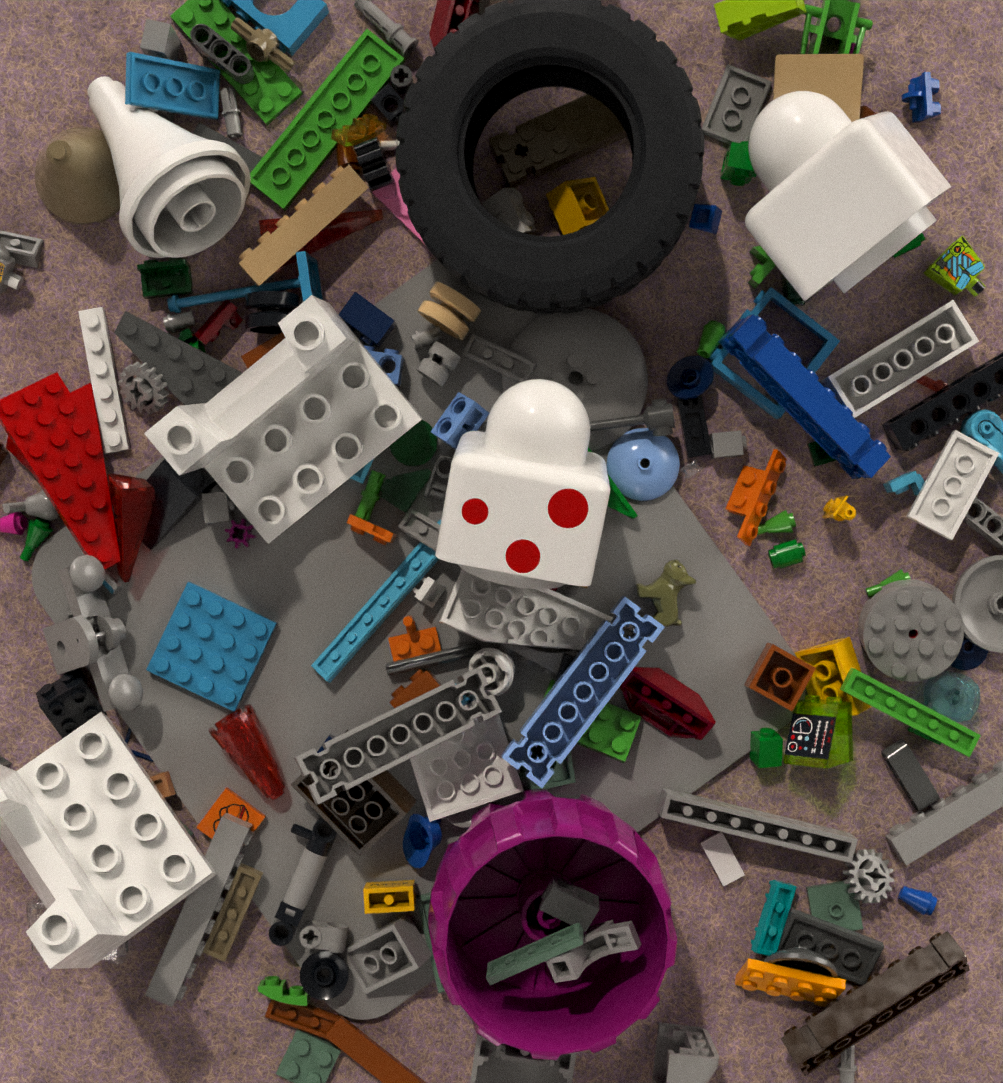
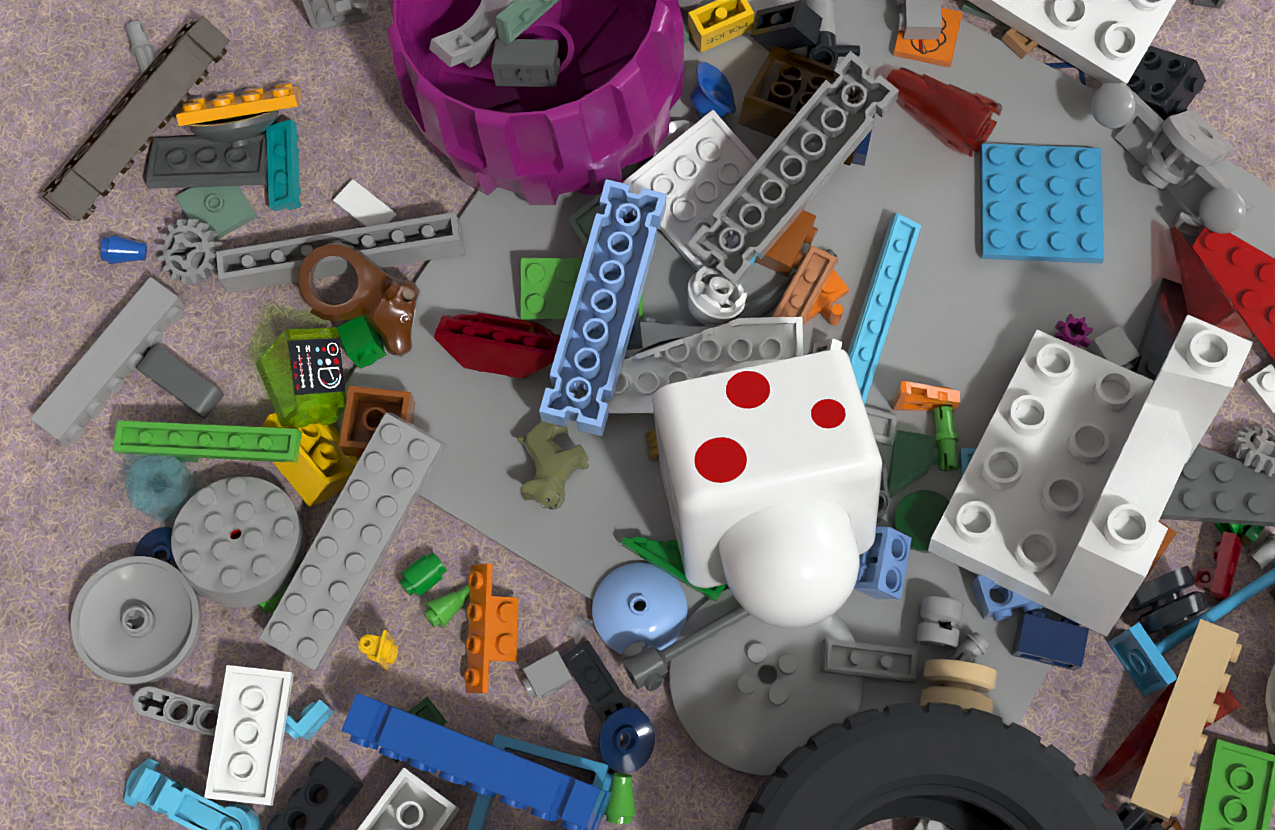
camera: 160 degrees right, 15 degrees down
none -> light grey brick [259,413,447,670]
none -> reddish brown animal [298,243,420,357]
none -> black brick [750,0,823,52]
none -> nougat tile [772,245,838,324]

